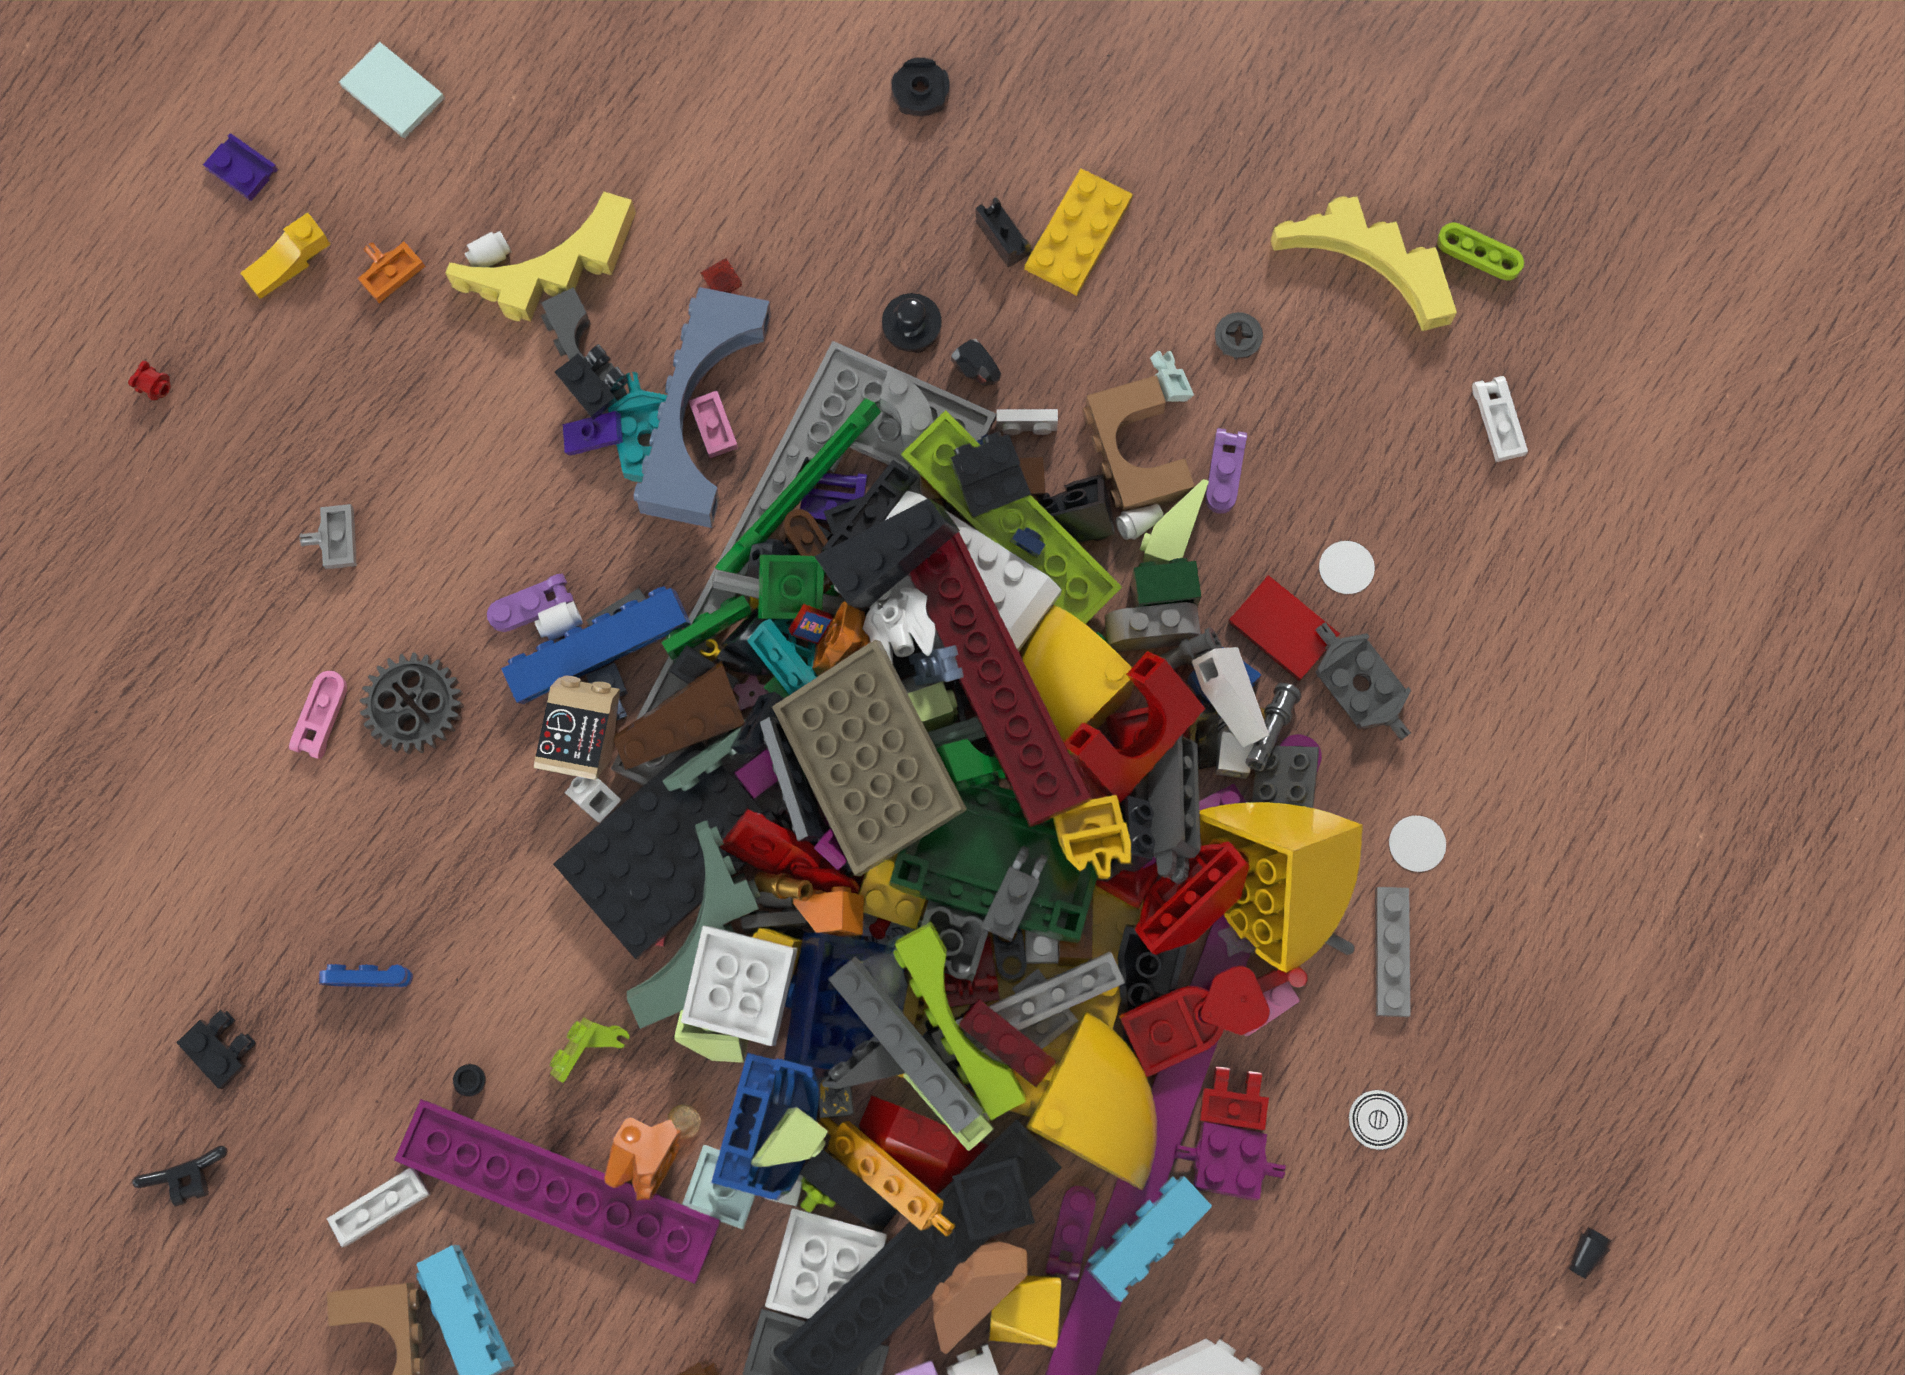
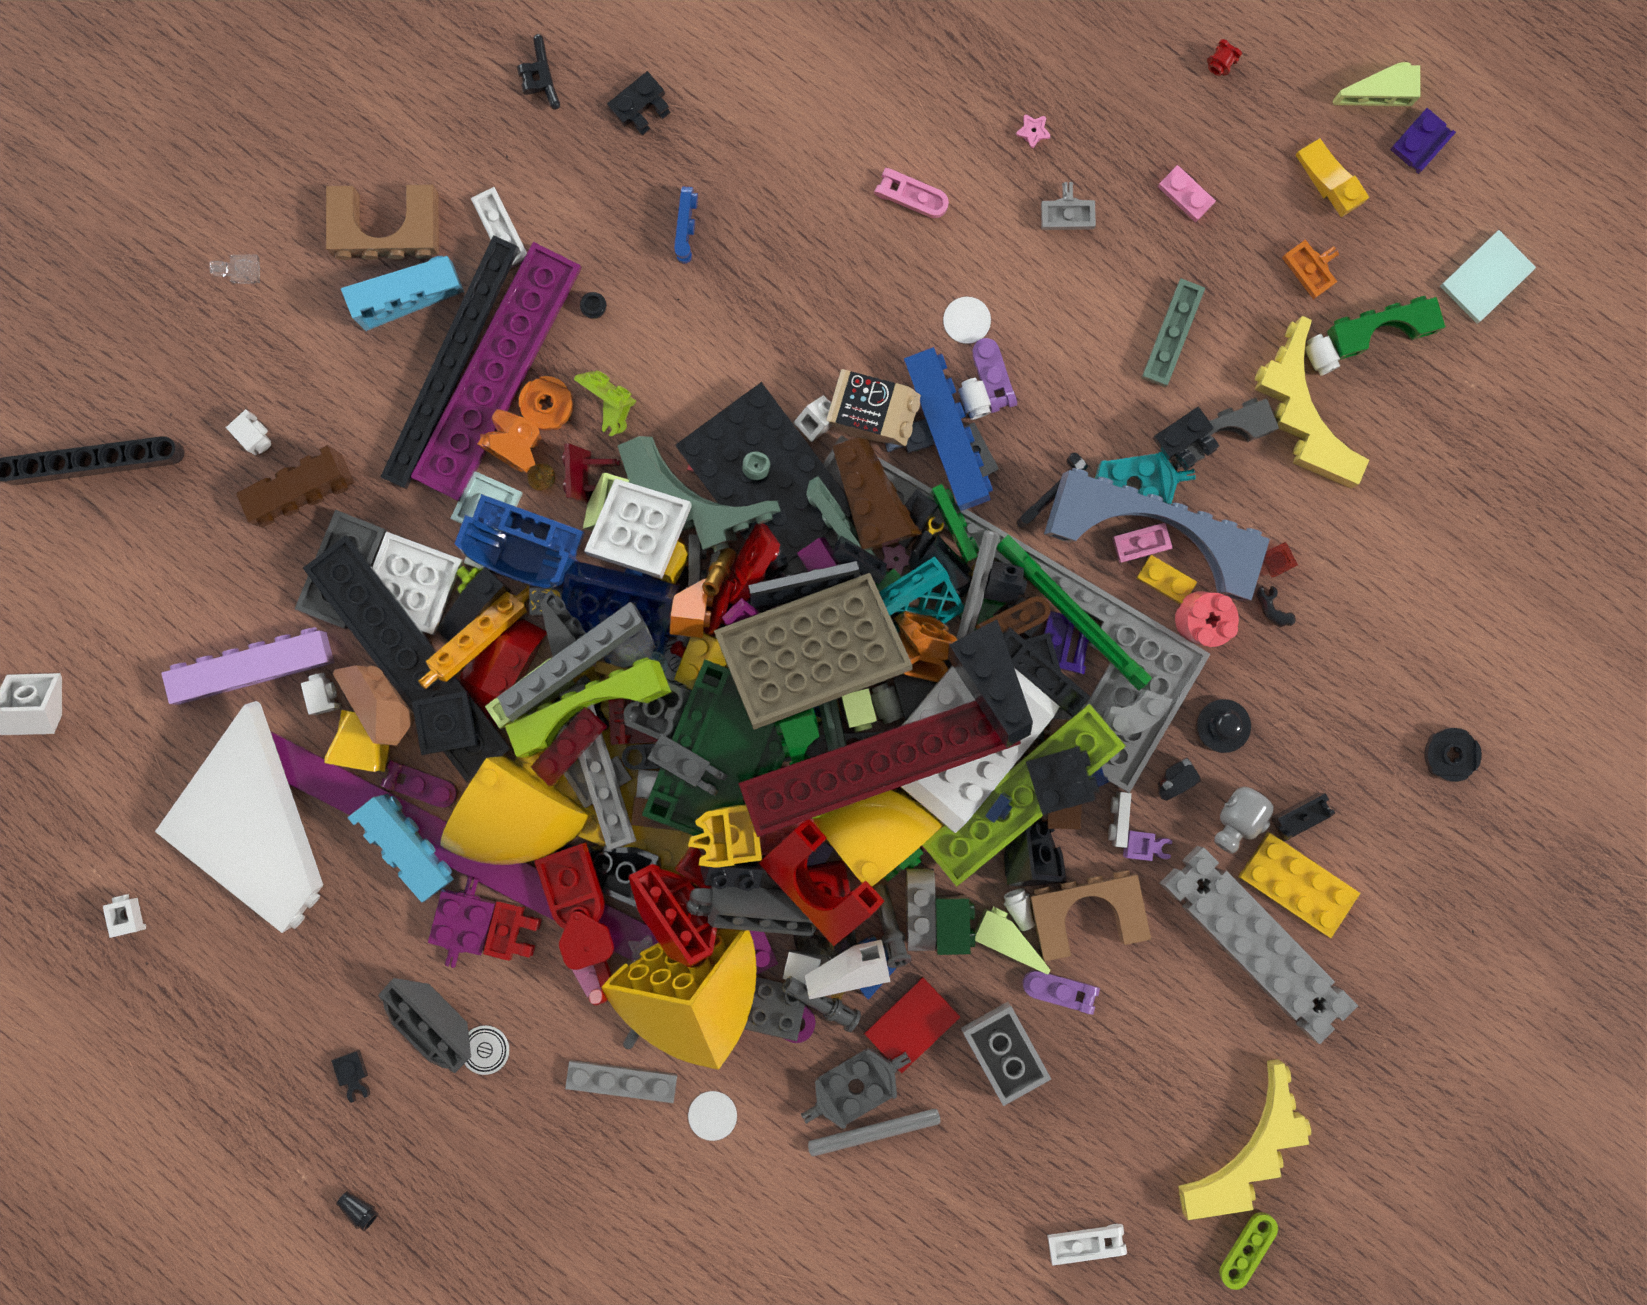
camera: 90 degrees right, 10 degrees up
dark grey gear [359,652,464,754] -> none
dark purple plate [563,411,623,456] -> none
yellowish green slope [751,1108,828,1167] -> none
green plate [758,555,824,619] -> none
tile [789,604,833,644] -> none
white piece [862,587,935,664] -> none
sand blue plate [908,645,964,686] -> none
light aqua plate [1150,351,1194,402] -> none
dark grey gear [1215,312,1263,360] -> none
white sticker [1319,541,1375,594] -> none
none -> black plate [331,1050,370,1103]
none -> dark grey wedge [378,978,471,1073]
none -> black plate [380,235,519,489]
none -> orange plate [519,376,573,431]
none -> dark red plate [562,443,620,504]
none -> sand green tile [742,452,770,480]
none -> light grey axle [808,1109,941,1157]
none -> white sticker [943,297,991,344]
none -> light grey brick [961,1002,1051,1106]
none -> bright pink plate [1016,115,1050,148]
none -> black hinge [1016,452,1088,529]
none -> medium lavender plate [1123,830,1172,861]
none -> yellow plate [1136,555,1197,605]
none -> sand green plate [1141,278,1205,388]
none -> bright pink plate [1158,165,1216,223]
none -> light grey brick [1159,846,1358,1044]
none -> coral brick [1175,591,1239,647]
none -> light grey piece [1214,786,1274,854]
none -> black piece [1256,586,1296,628]
none -> green arch [1327,296,1446,360]
none -> yellowish green slope [1333,62,1420,106]

